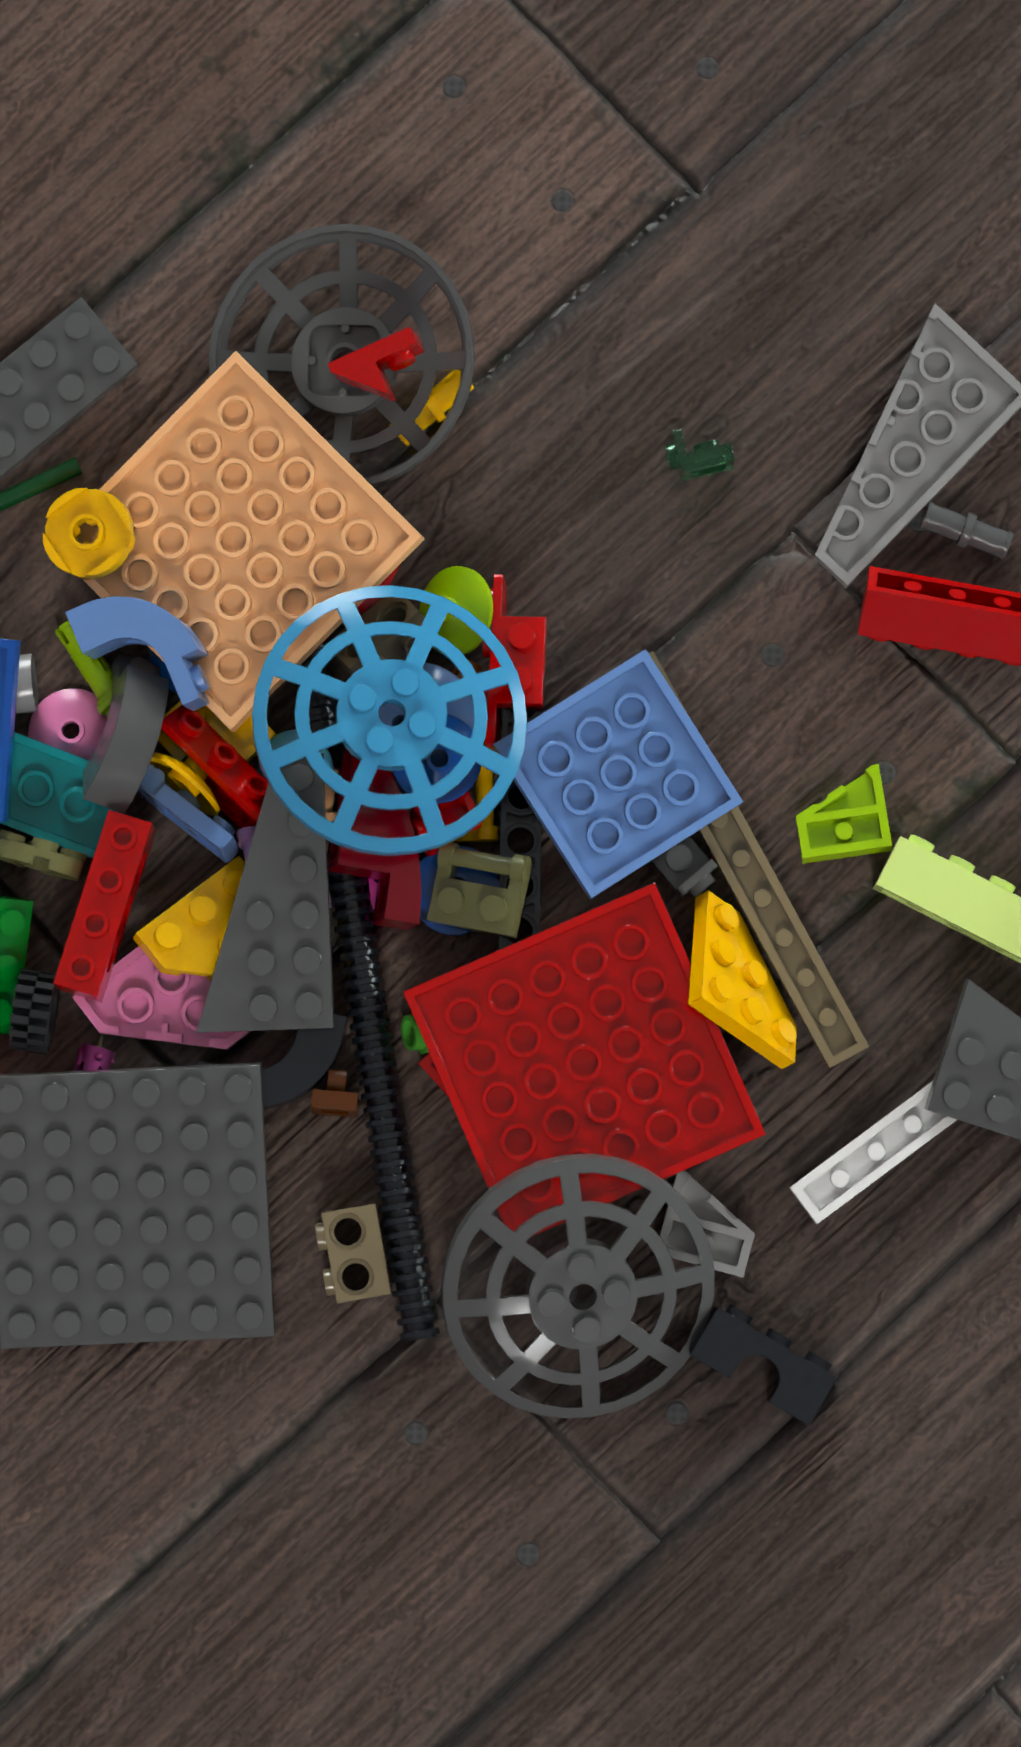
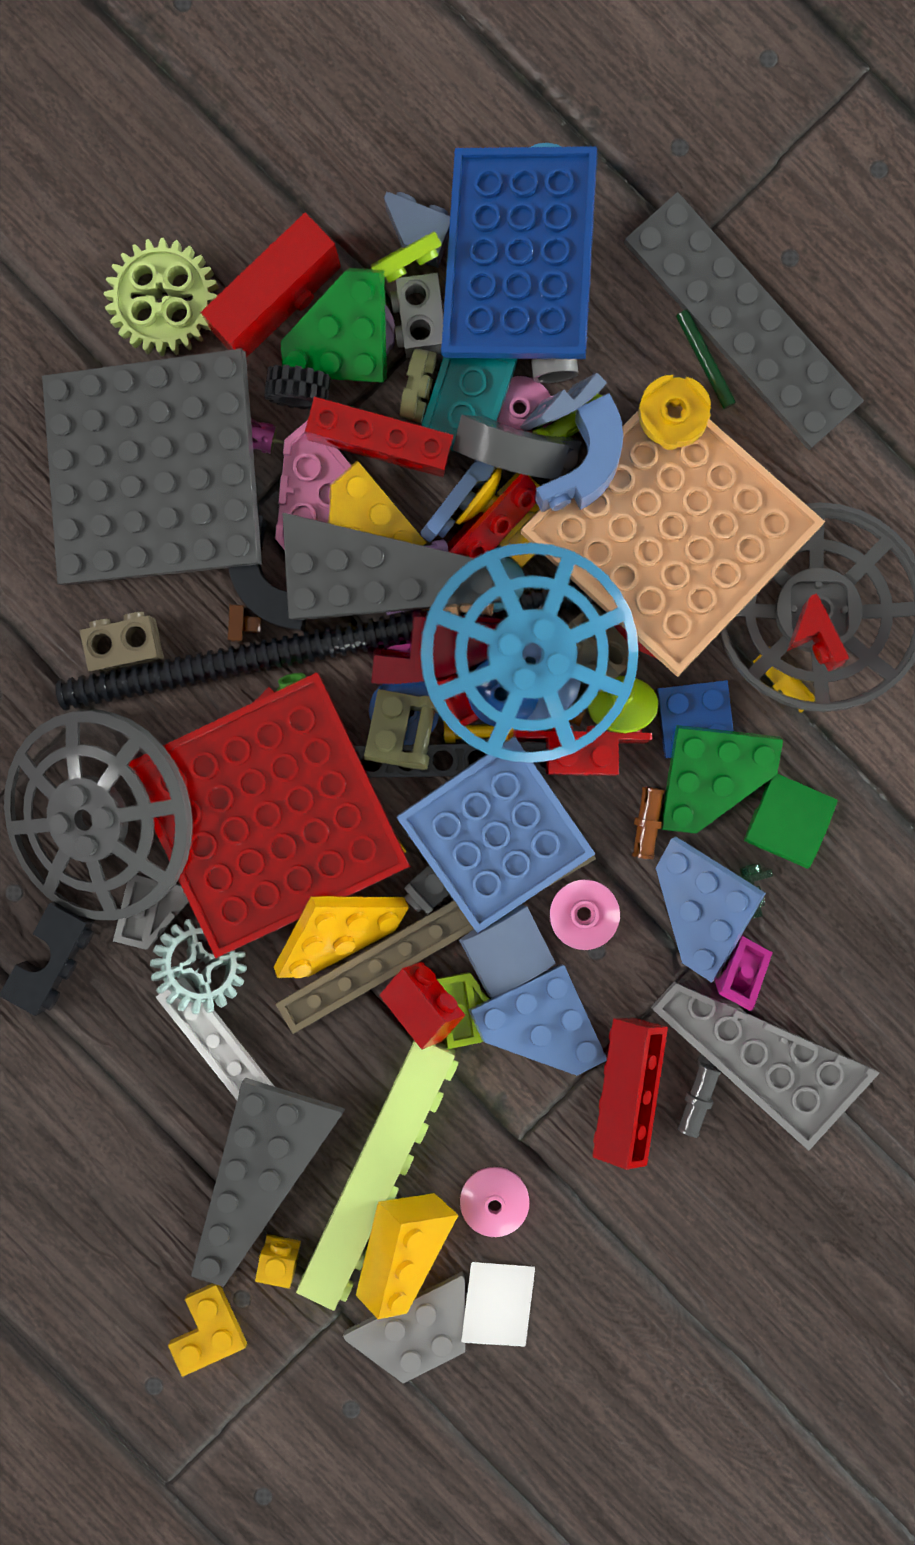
camera: 85 degrees right, 5 degrees up
none -> light aqua gear [150,919,247,1014]
none -> red brick [379,962,465,1050]
none -> sand blue slope [459,904,556,998]
none -> medium blue plate [468,964,607,1076]
none -> sand blue slope [520,373,607,432]
none -> bright pink dish [550,880,620,950]
none -> dark orange pin [632,786,665,859]
none -> blue plate [656,680,734,758]
none -> medium blue plate [656,837,766,982]
none -> green plate [661,725,783,834]
none -> dark pink slope [715,936,773,1011]
none -> green slope [744,773,838,869]

